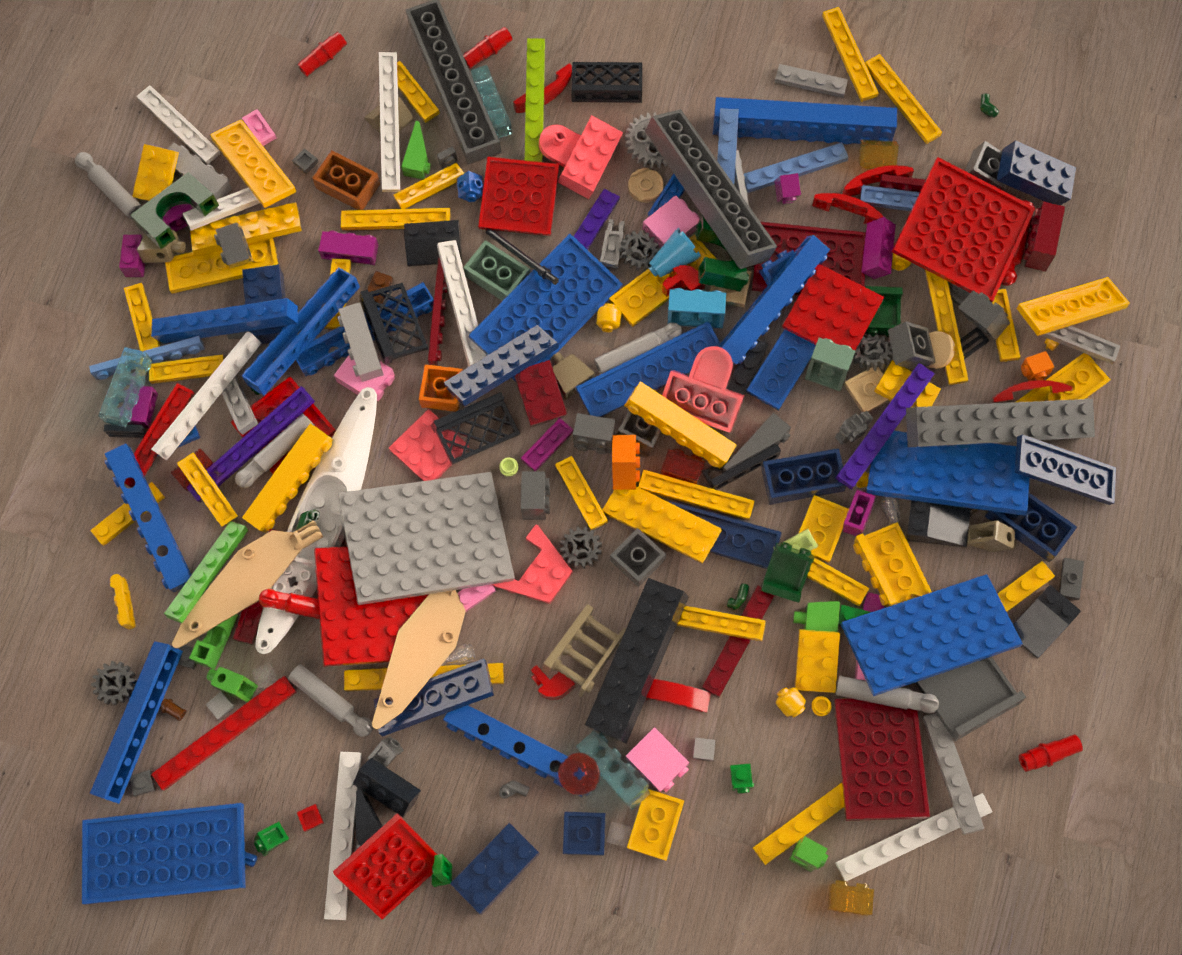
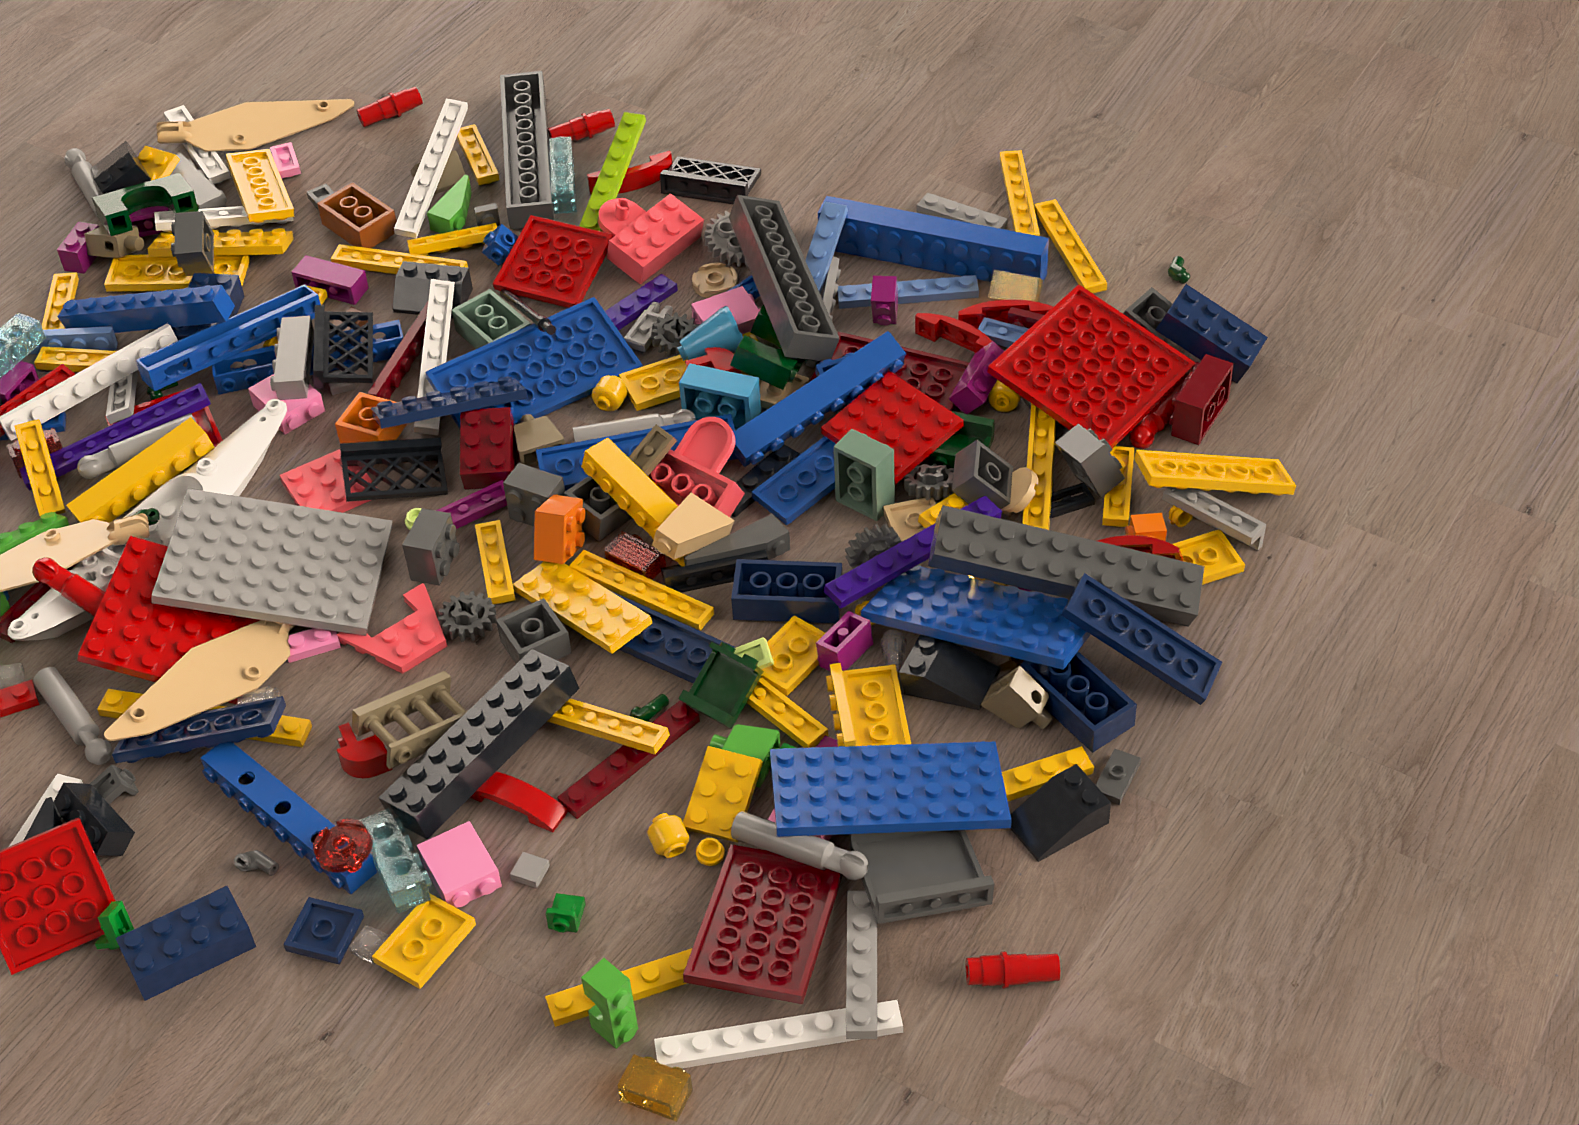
camera: 15 degrees right, 25 degrees down
none -> black slope [92,141,152,194]
none -> tan wing [157,99,354,152]
none -> dark tan plate [628,424,677,476]
none -> tan slope [652,493,734,560]

